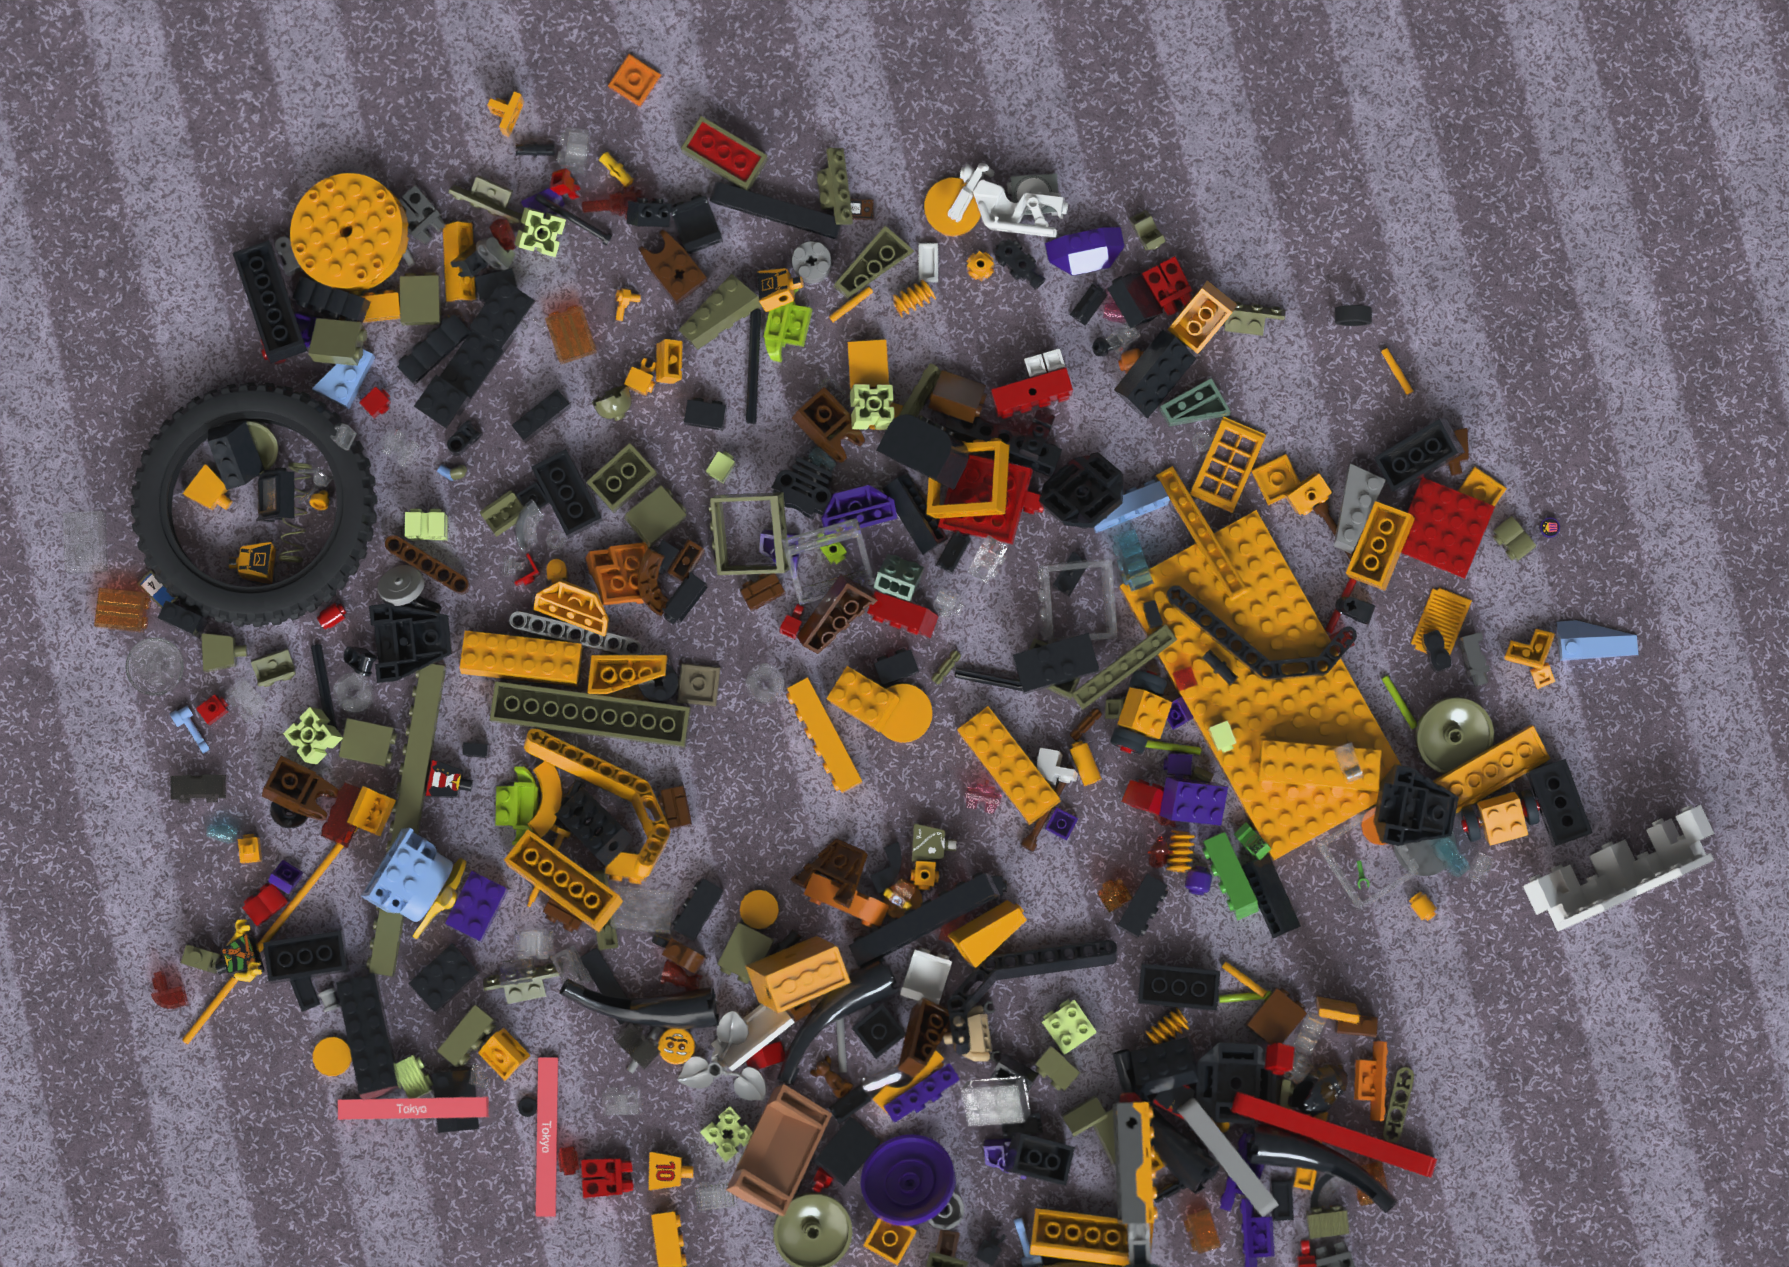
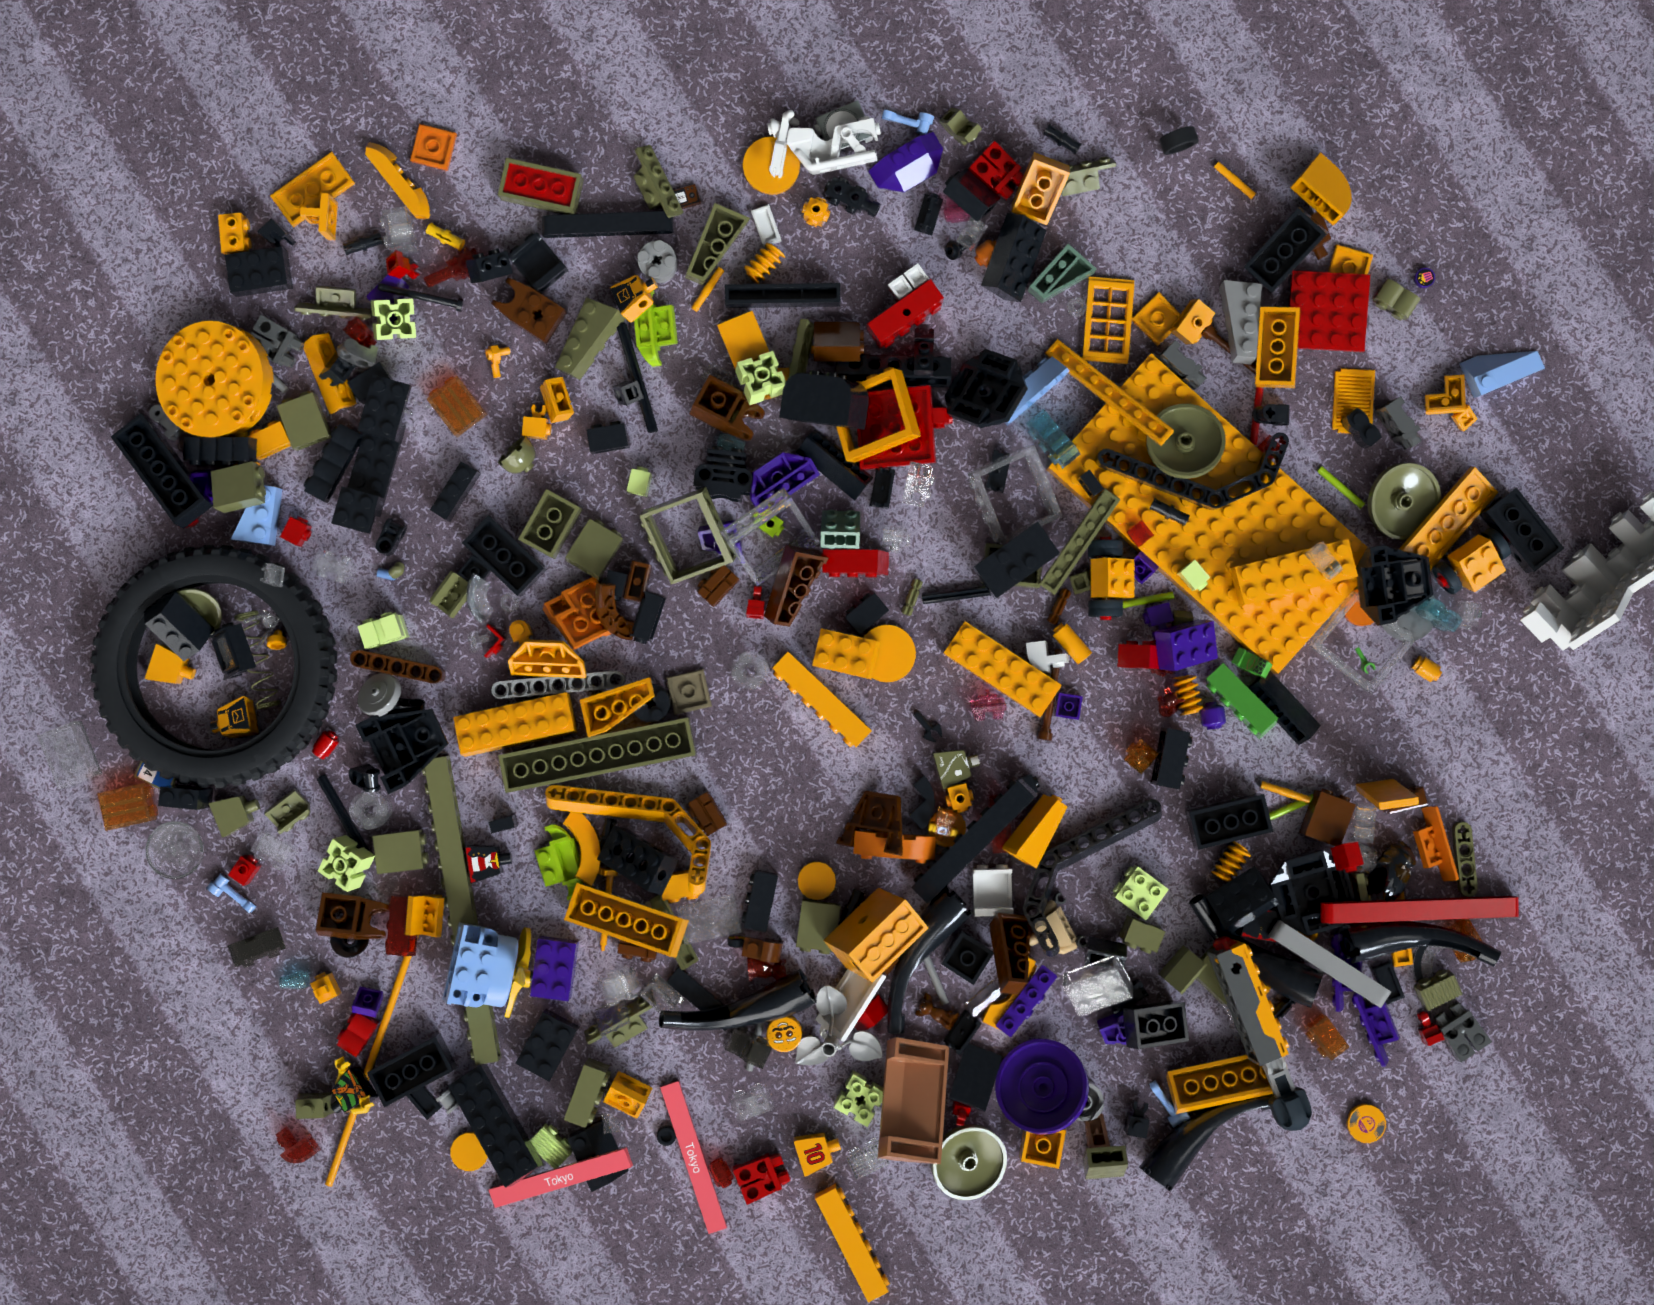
camera: 25 degrees left, 5 degrees up
none -> light orange brick [218,213,252,255]
none -> black brick [225,246,293,297]
none -> black hinge [257,218,296,248]
none -> light orange tile [270,151,355,228]
none -> light orange brick [365,142,430,219]
none -> black brick [612,380,644,405]
none -> black brick [725,283,841,308]
none -> light blue brick [882,109,934,135]
none -> black bar [913,711,942,742]
none -> black pin [1043,124,1082,154]
none -> olive dish [1146,404,1226,479]
none -> dark grey hips [1157,340,1207,390]
none -> light orange brick [1290,152,1352,226]

